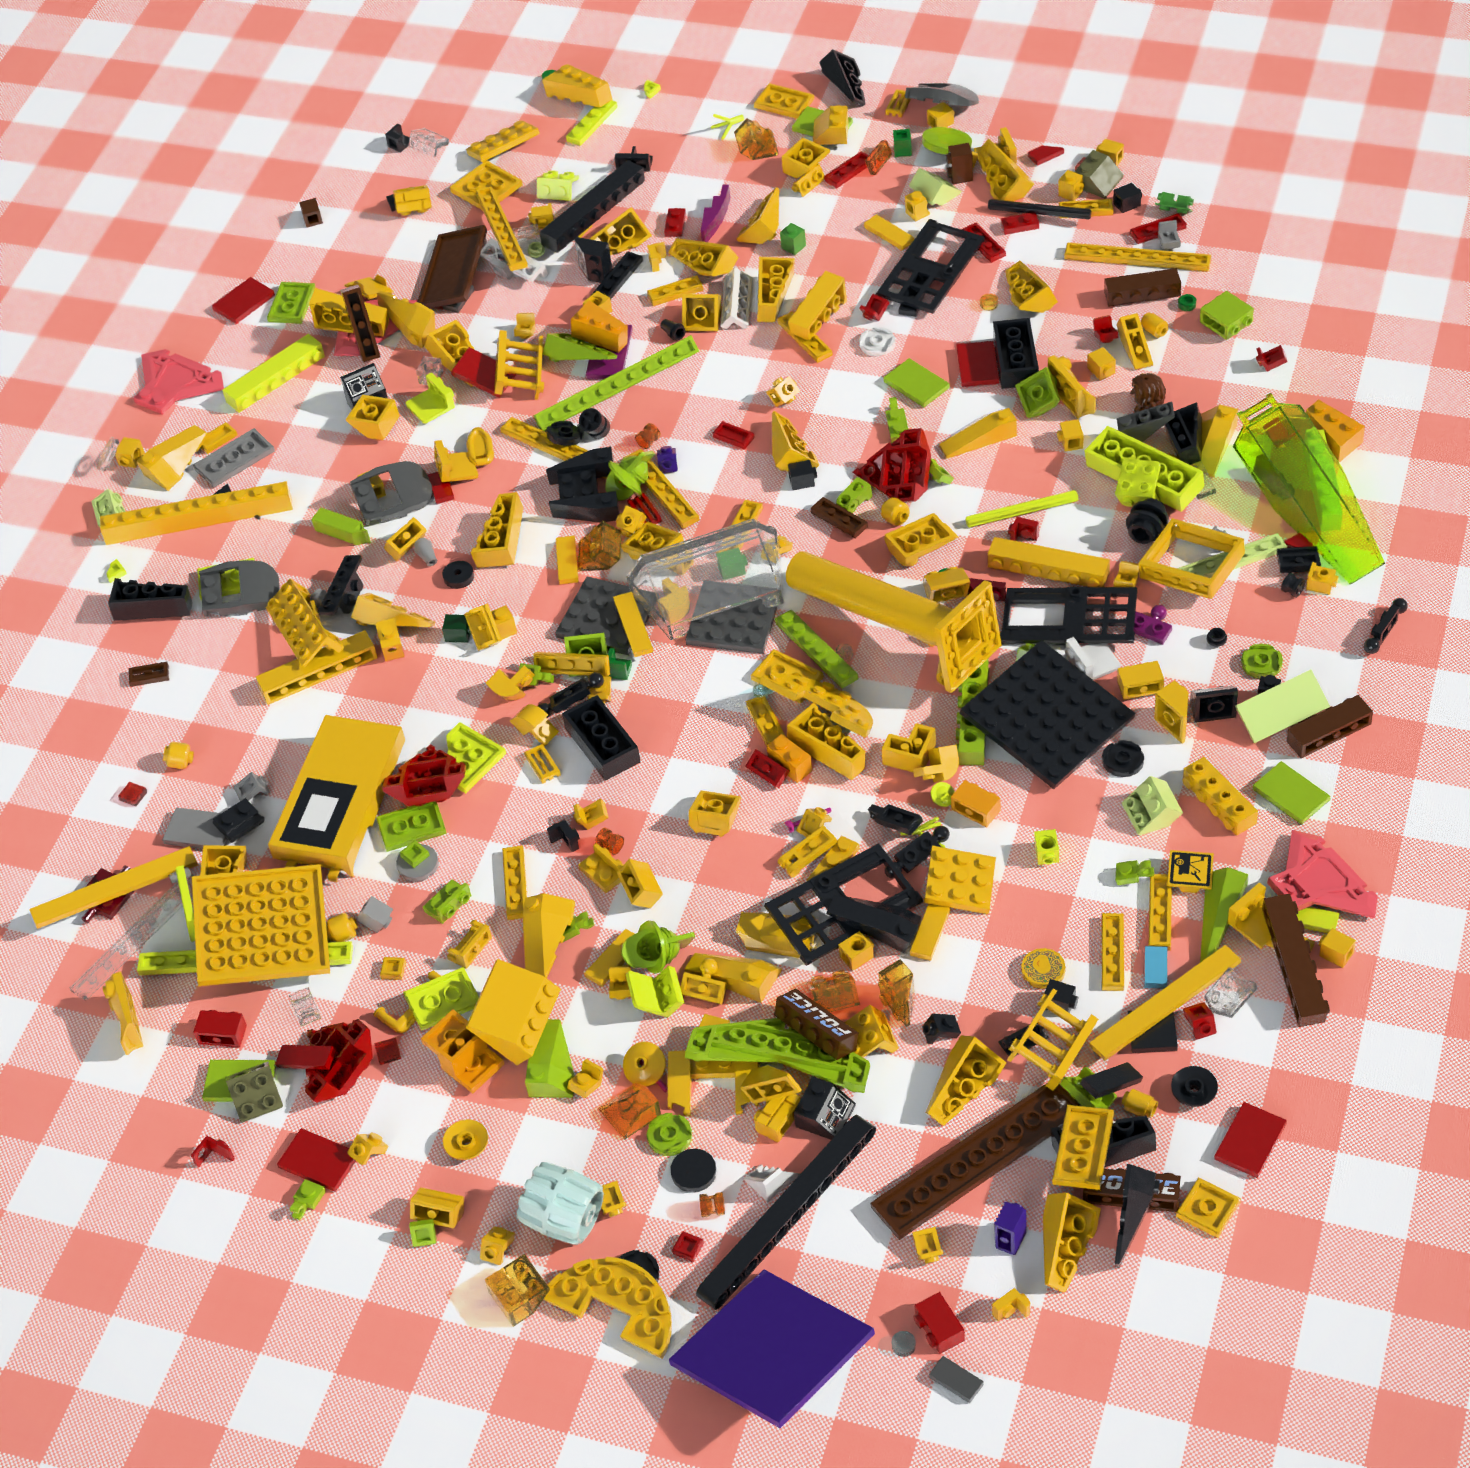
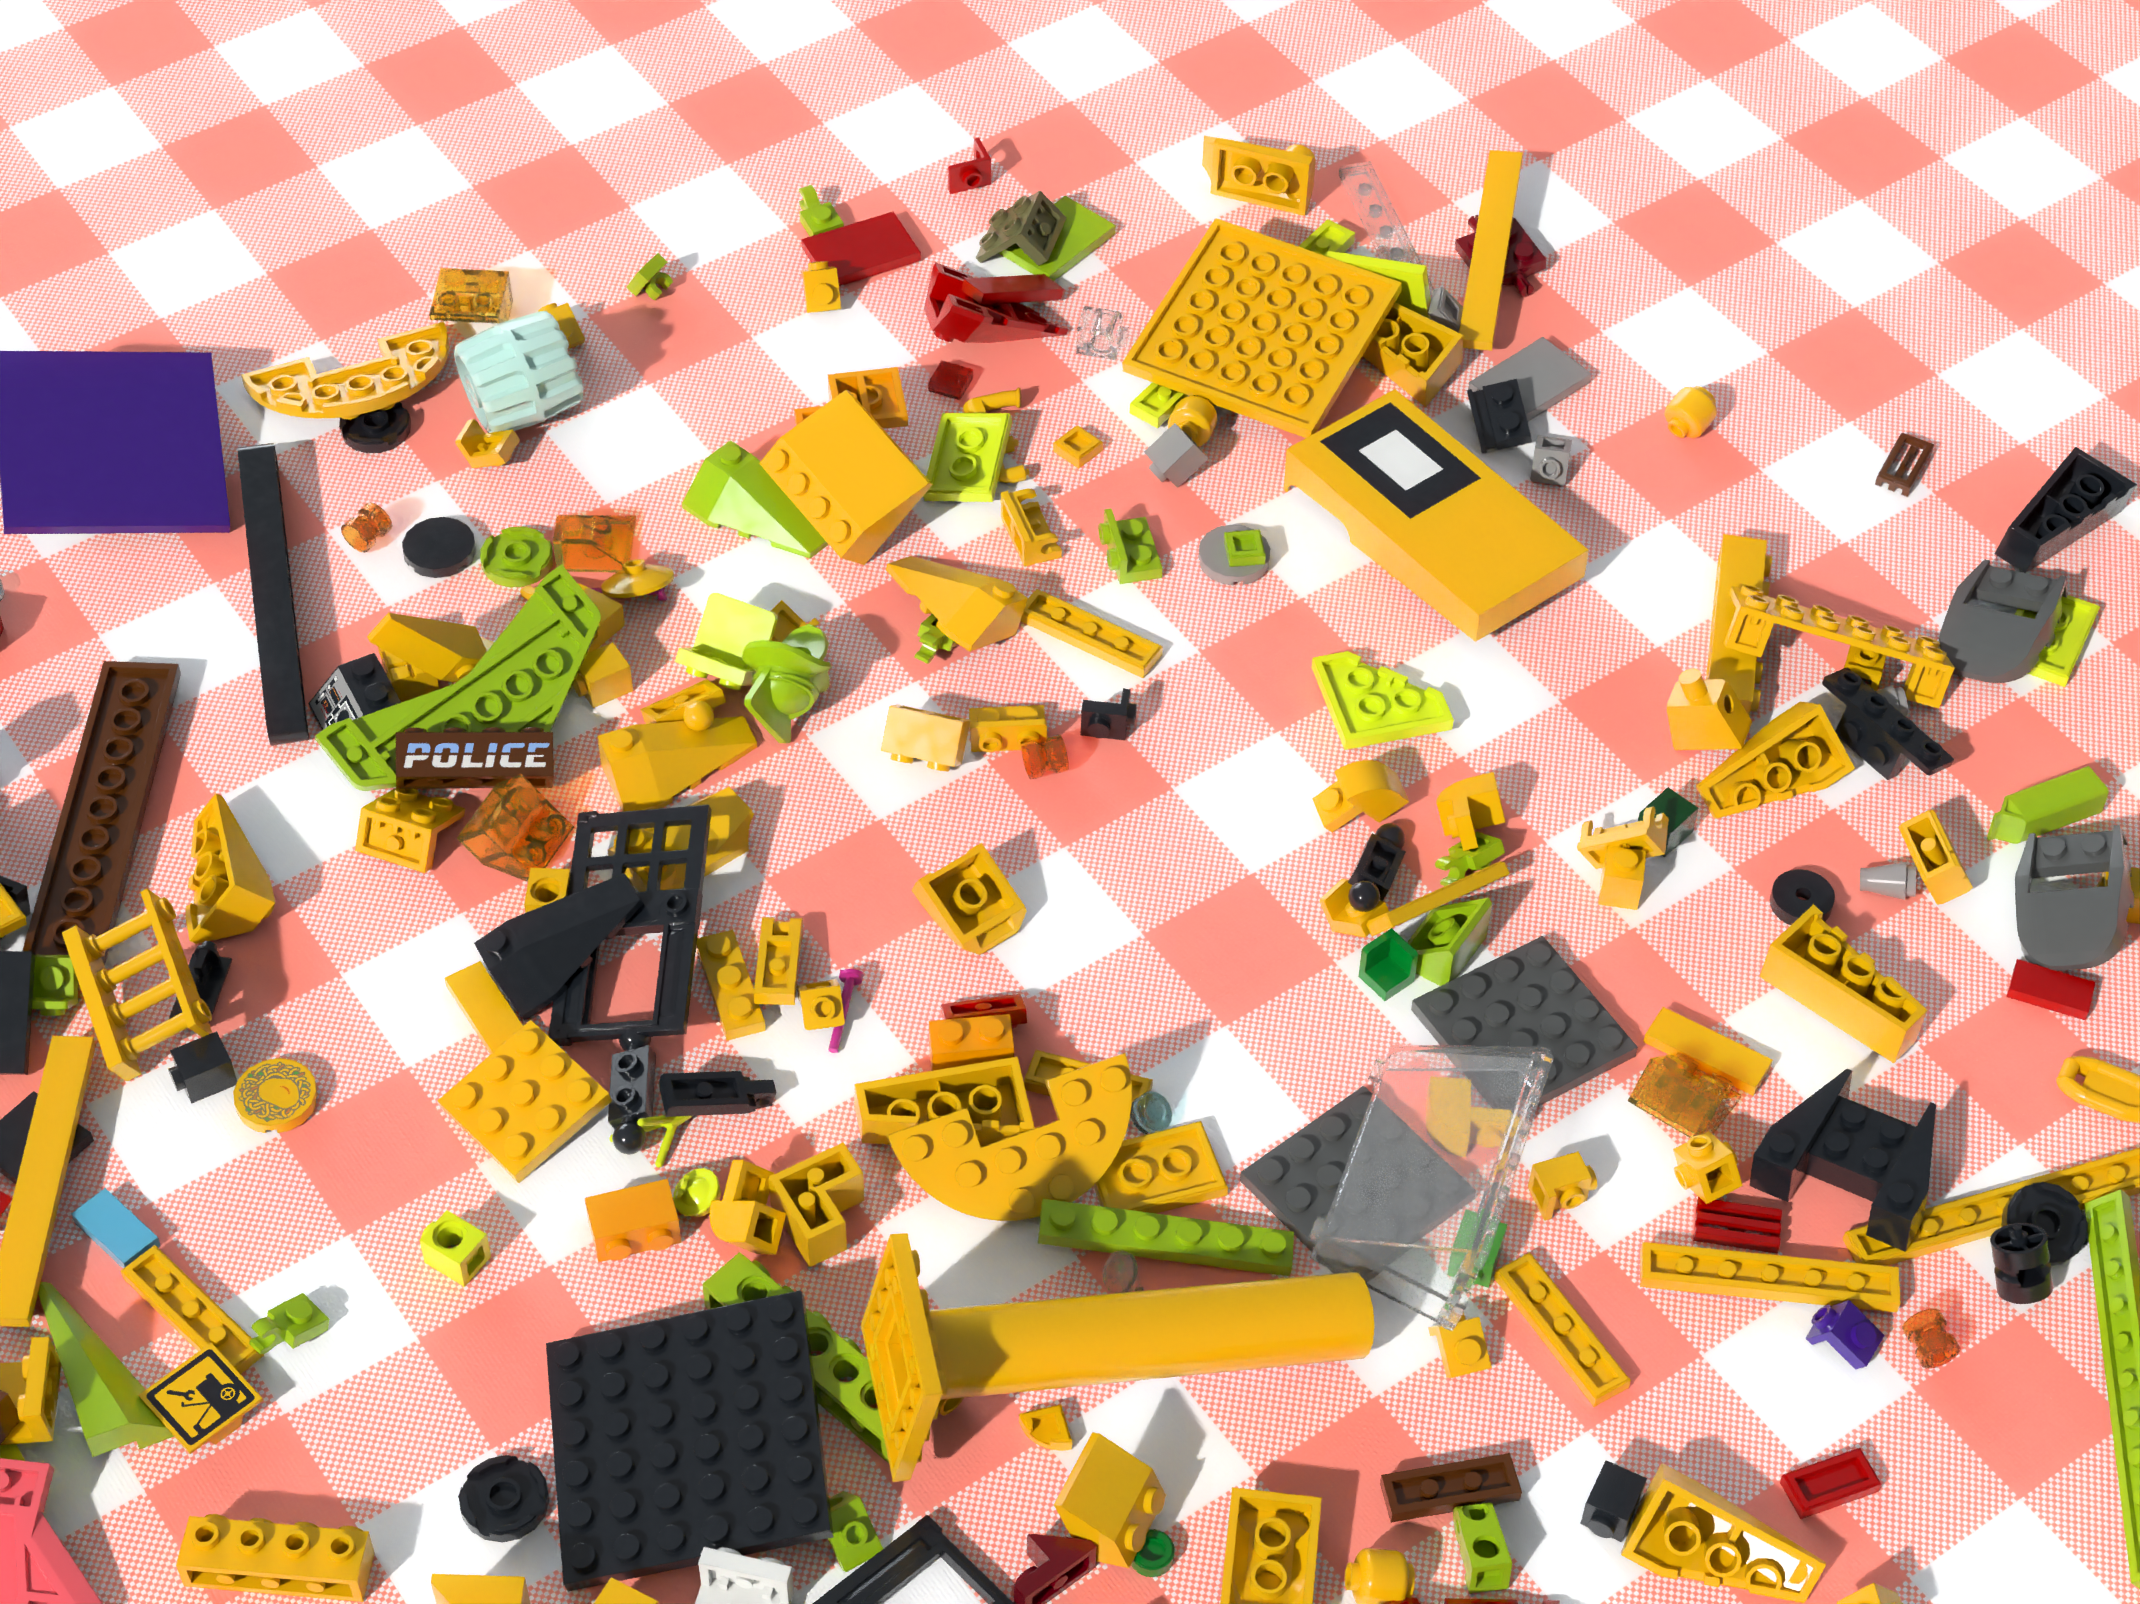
camera: 120 degrees right, 0 degrees up
clear red tile [118,781,148,807] -> none
red brick [193,1010,247,1048] -> none
lime tile [376,801,447,852] -> none
red wedge [382,744,466,806] -> none
yellow brick [410,1187,464,1228] -> none
yellow bracket [434,440,478,482] -> none
yellow dish [443,1119,488,1160] -> none
yellow tile [524,744,561,784] -> none
black brick [562,695,641,781] -> none
yellow bracket [567,1059,603,1098] -> none
yellow bracket [573,799,608,830] -> none
yellow tile [584,929,634,987] -> none
lime helmet [605,451,656,501] -> none
yellow tile [613,592,653,658] -> none
yellow slope [620,521,687,566] -> none
red tile [672,1231,704,1262] -> none
white slope [743,1164,801,1202] -> none
clear yellow slope [878,959,915,1027] -> none
yellow bracket [912,1227,943,1264] -> none
black bracket [922,1013,961,1044] -> none
yellow tile [1102,913,1124,991] -> none
yellowish green slope [1122,776,1183,835] -> none

